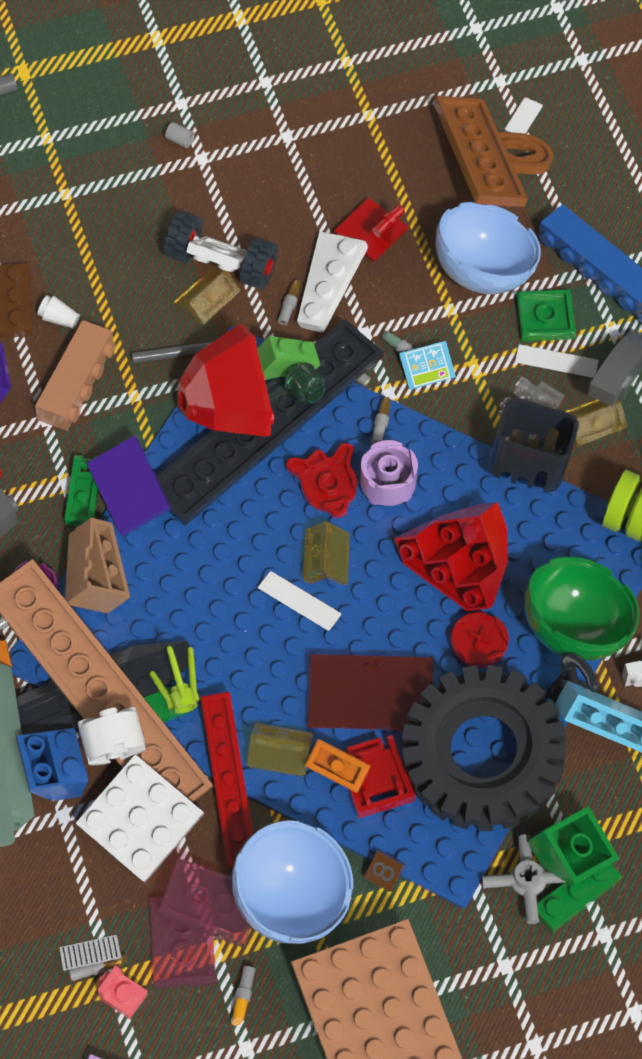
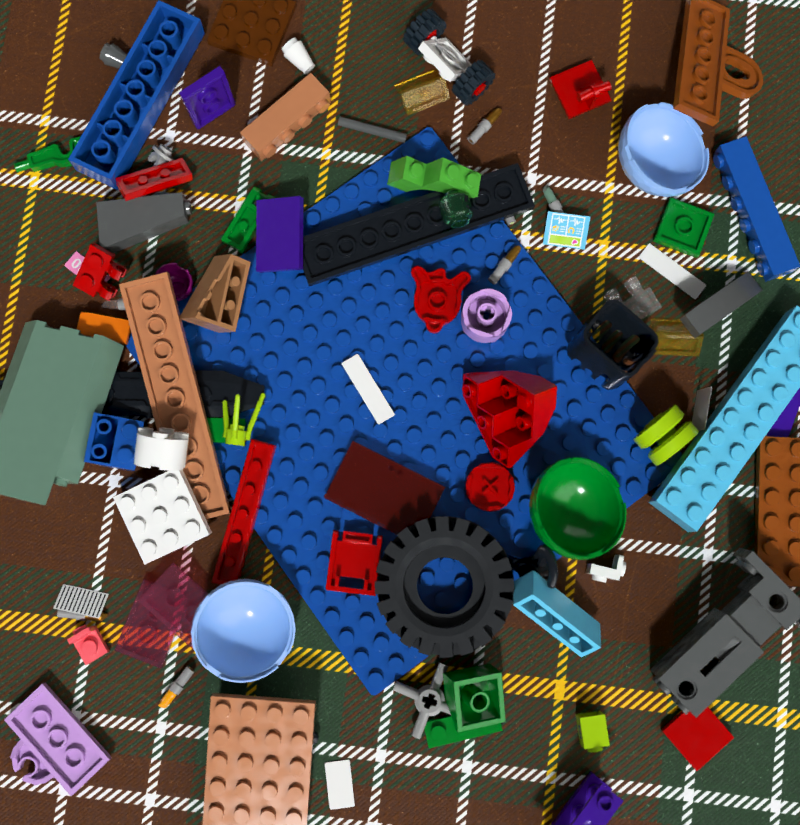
camera: 25 degrees right, 20 degrees up
red brick [177,324,274,436] -> none
clear yellow panel [247,723,314,776] -> none
white wing [297,231,368,333] -> none
clear yellow panel [303,521,350,585] -> none
orange slope [305,739,371,793] -> none
reddish brown tile [364,850,406,892] -> none
white sticker [505,98,543,134] -> none
none -> white sticker [325,760,355,810]

